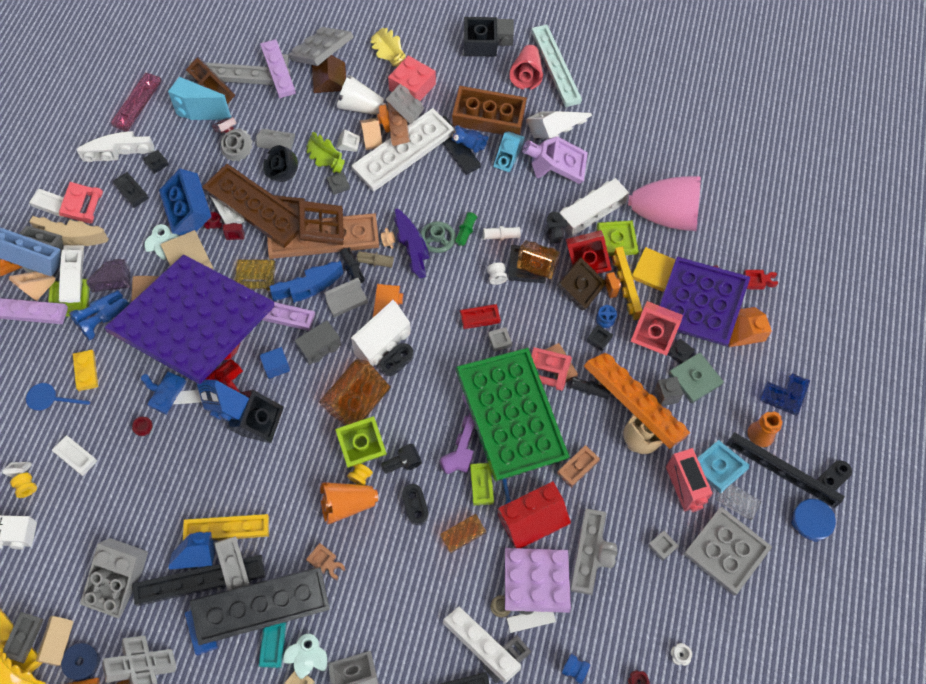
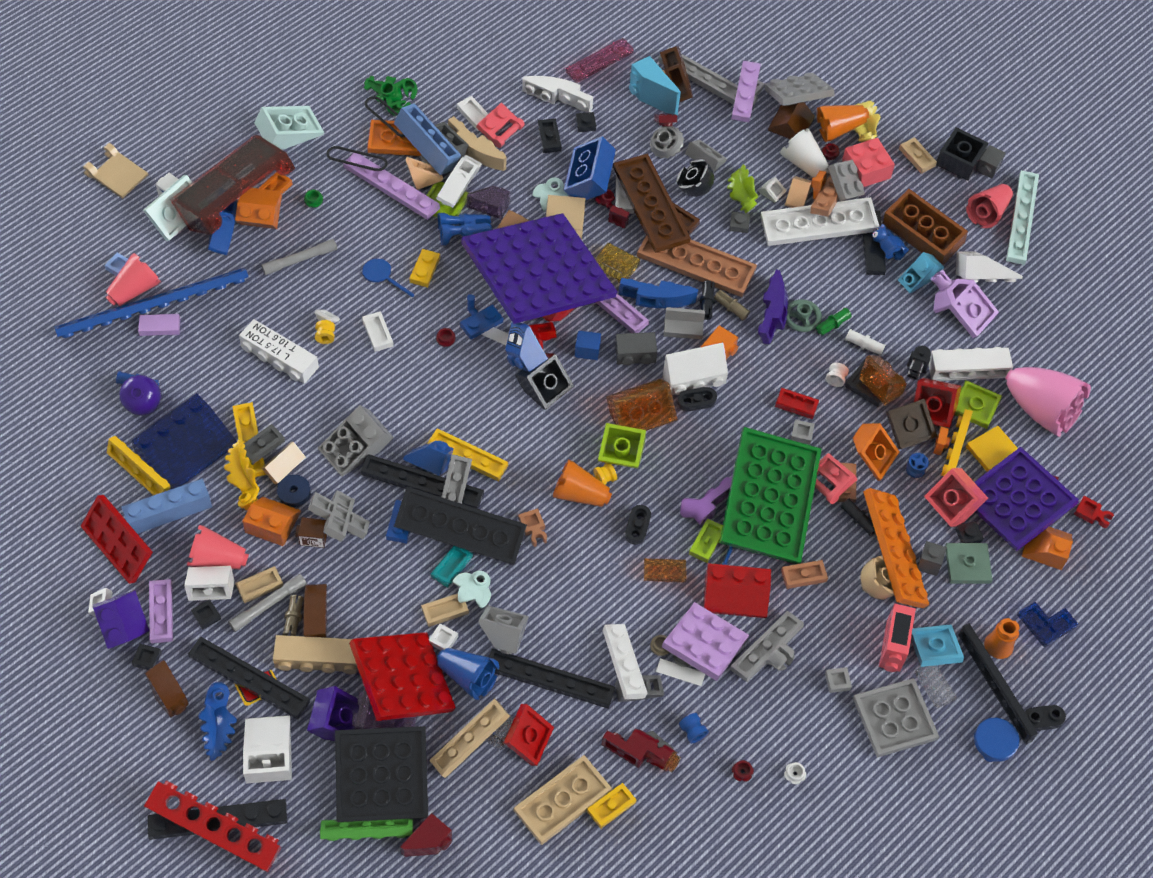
camera: 30 degrees right, 5 degrees down
reddish brown piece [298,200,344,245] -> none
light nougat plate [381,228,395,249] -> none
black axle [381,444,422,474] -> none
black plate [586,325,613,351] -> none
none -> orange cone [816,105,869,142]
none -> dark red plate [822,143,840,160]
none -> orange slope [853,423,900,481]
none -> tan plate [899,137,937,174]

